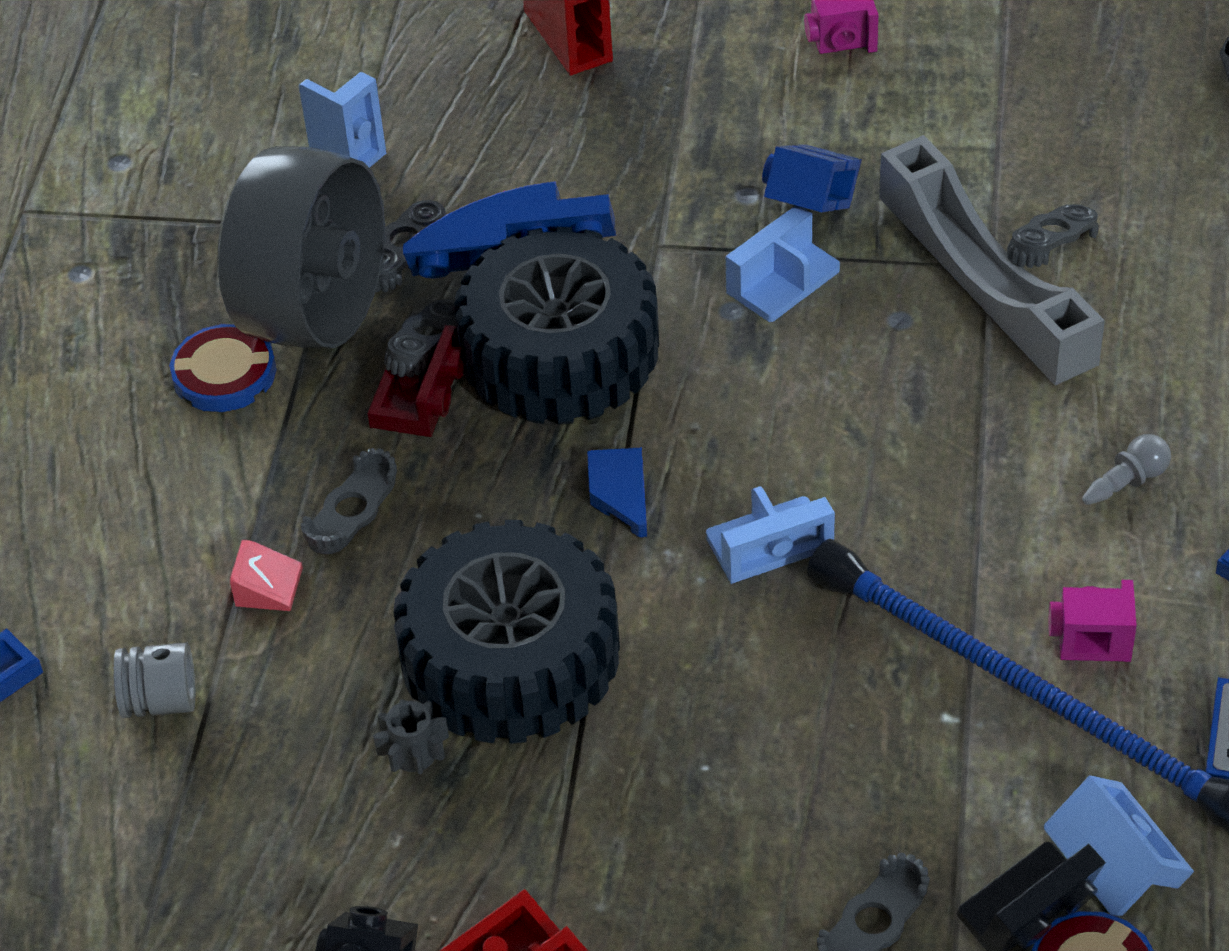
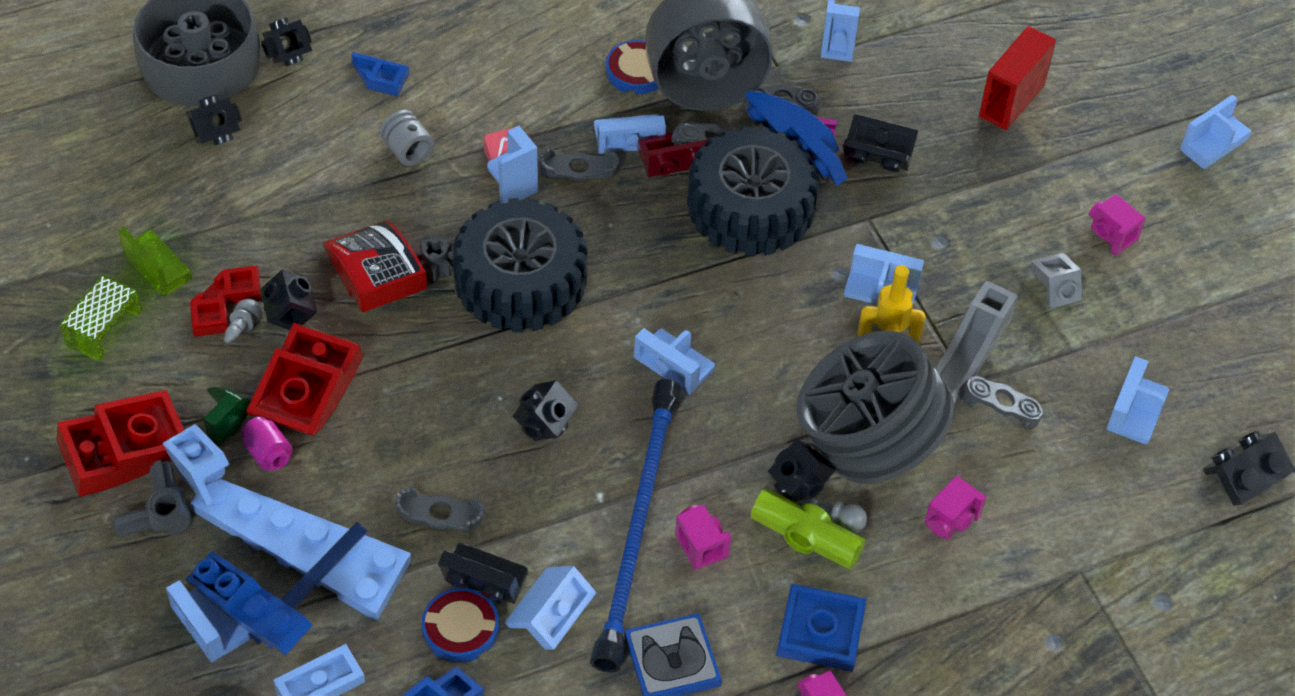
camera: 55 degrees right, 5 degrees up
blue tile [587,447,647,537] -> none
blue piece [762,144,862,212] -> none
none -> slope [323,220,427,313]
none -> light blue panel [487,126,538,204]
none -> black brick [513,380,579,441]
none -> light blue panel [594,114,666,154]
none -> lime piece [750,488,866,569]
none -> black brick [768,439,836,500]
none -> dark grey wheel [797,331,954,483]
none -> black bracket [843,114,919,172]
none -> yellow plant [856,265,926,345]
none -> dark pink brick [924,475,986,540]
none -> light grey bracket [1031,253,1082,308]
none -> light blue panel [1106,356,1169,444]

